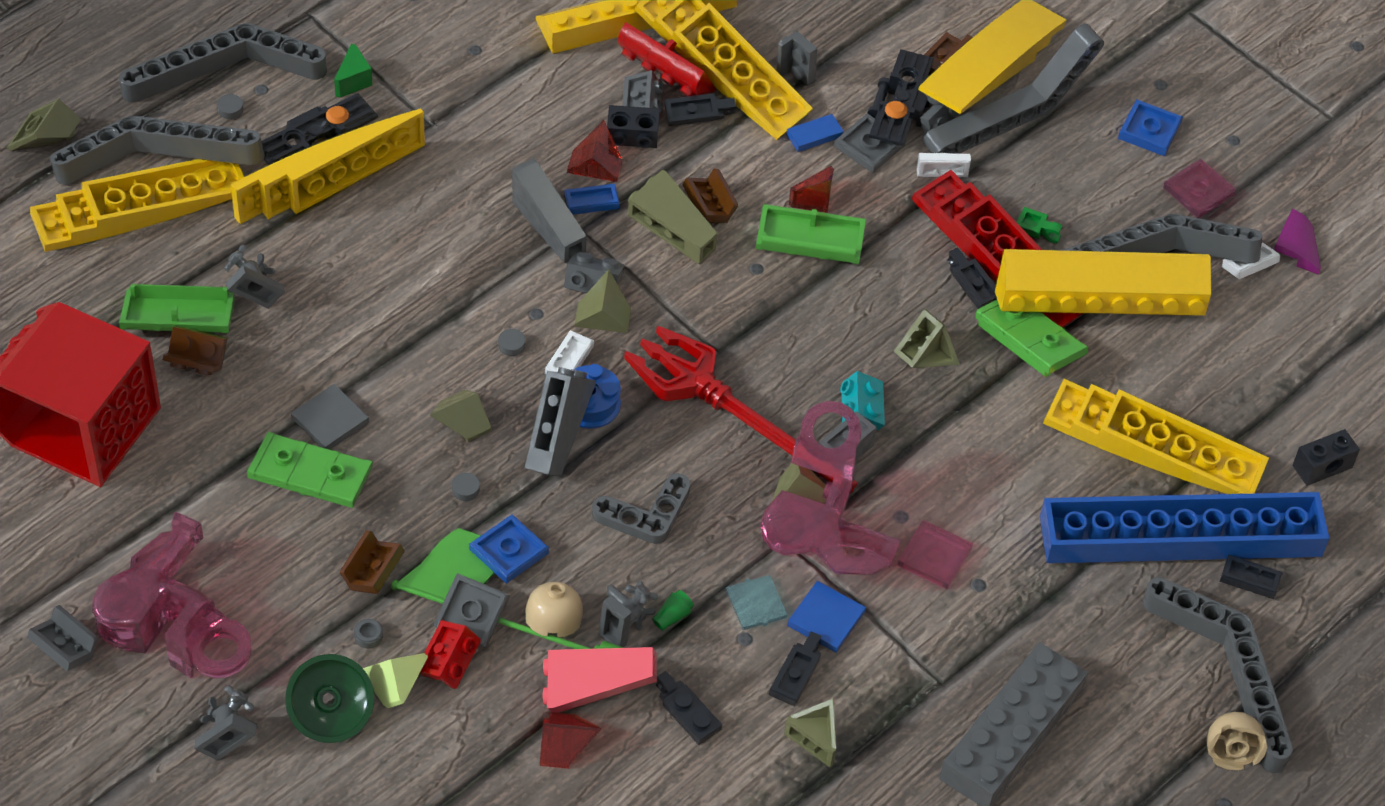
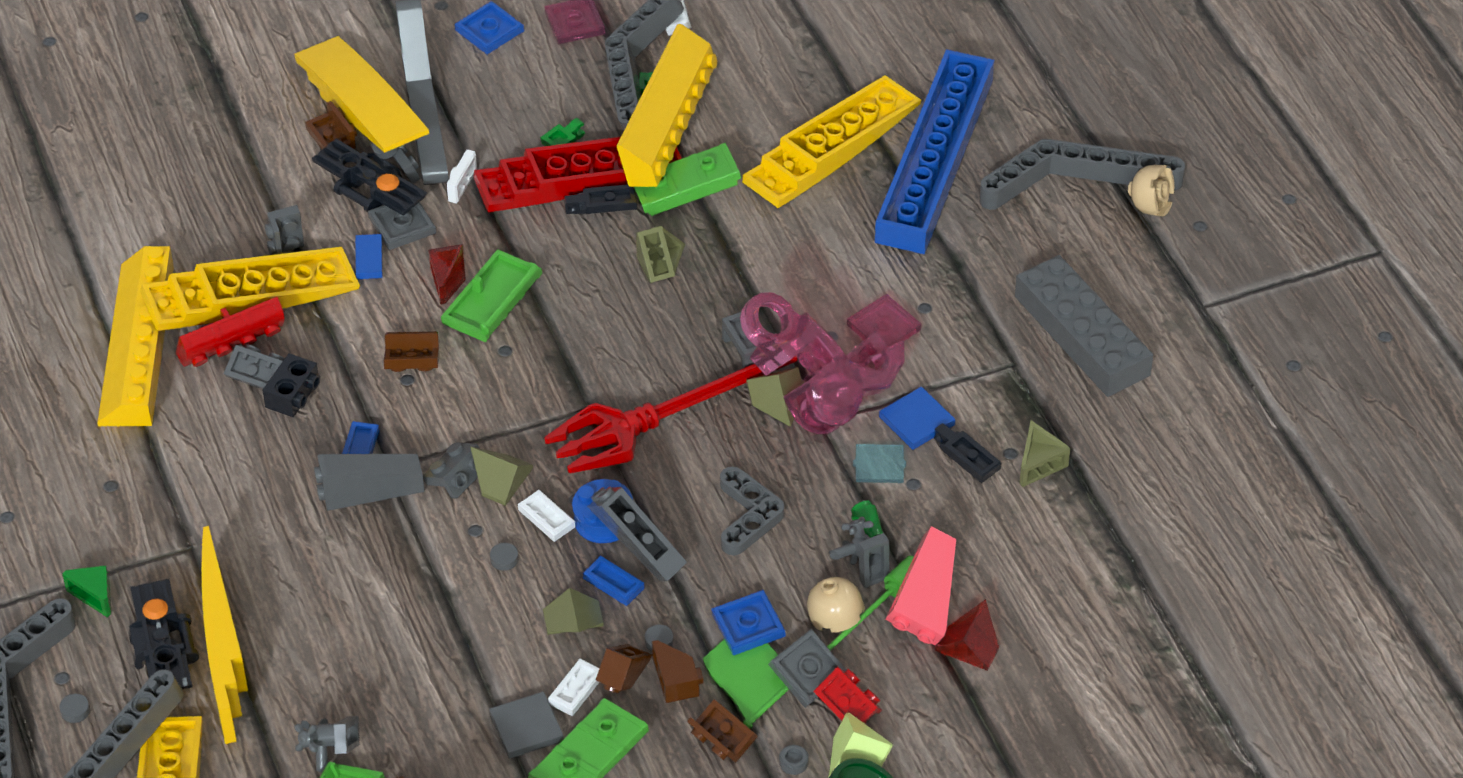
camera: 65 degrees left, 5 degrees down
clear red slope [567,120,623,182] -> none
olive slope [628,170,717,264] -> none
black hinge [656,671,722,745] -> none
black hinge [664,93,736,126] -> none
teal bracket [840,371,885,430] -> none
black plate [1219,555,1282,599] -> none
black brick [1292,429,1360,486] -> none
none -> white plate [548,659,599,716]
none -> blue tile [583,556,645,606]
none -> reddish brown slope [596,644,652,693]
none -> reddish brown slope [652,640,704,703]

